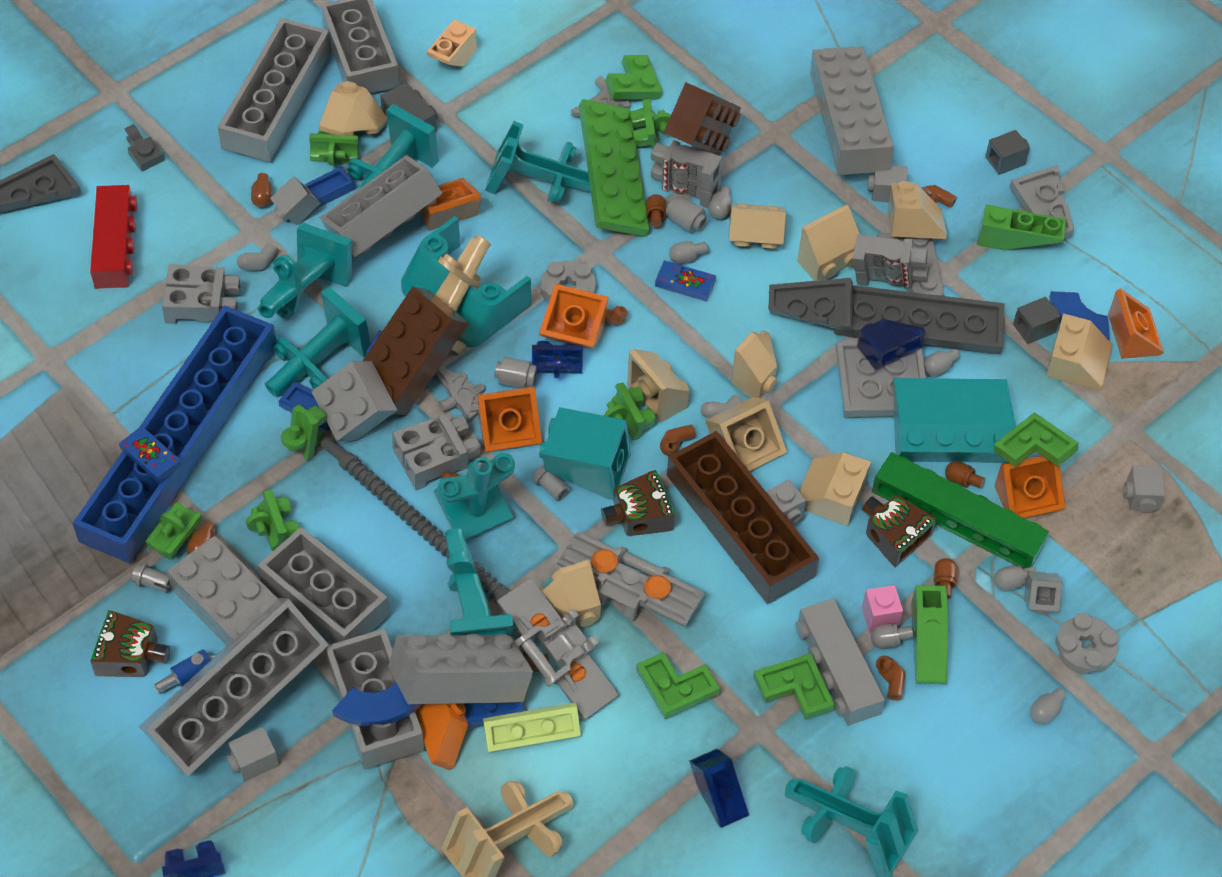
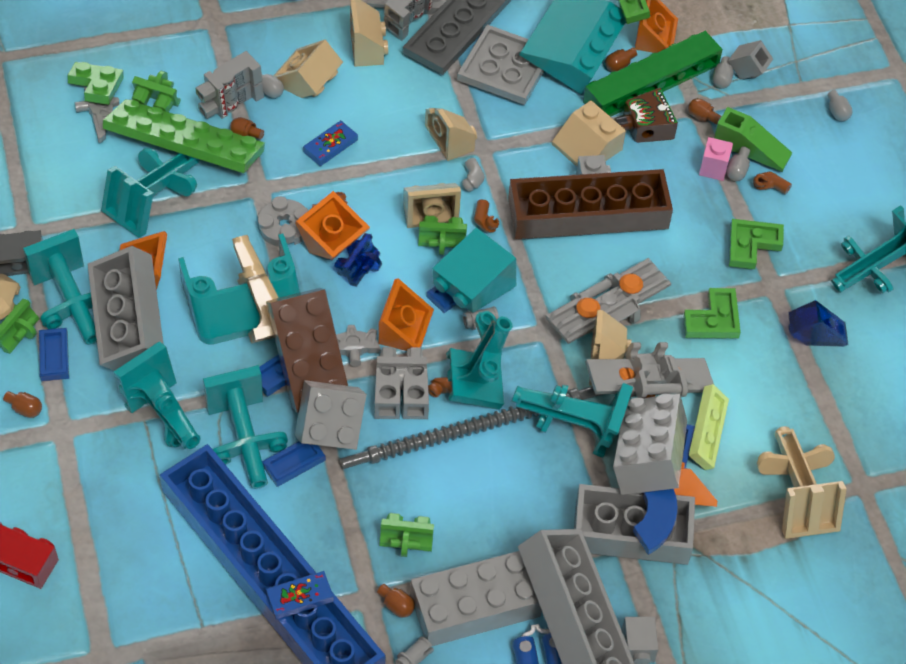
camera: 65 degrees left, 0 degrees up
bright green hips [145,502,202,560] -> none
light grey hips [162,264,241,324] -> none
light grey arm [237,244,278,271] -> none
light grey brick [257,527,390,644] -> none
light grey brick [270,176,321,225] -> none
bright green hips [281,404,326,461] -> none
light grey brick [494,357,537,388] -> none
torso [601,470,675,536] -> none
reddish brown brick [663,82,741,156] -> none
light grey brick [665,196,707,233] -> none
light grey cylinder [669,241,708,265] -> none
tan slope [705,397,787,471] -> none
dark grey wing [768,278,853,332] -> none
light grey brick [796,598,885,726] -> none
clear blue slope [857,319,926,370] -> none
light grey cylinder [924,349,960,377] -> none
light grey plate [1055,613,1119,674] -> none

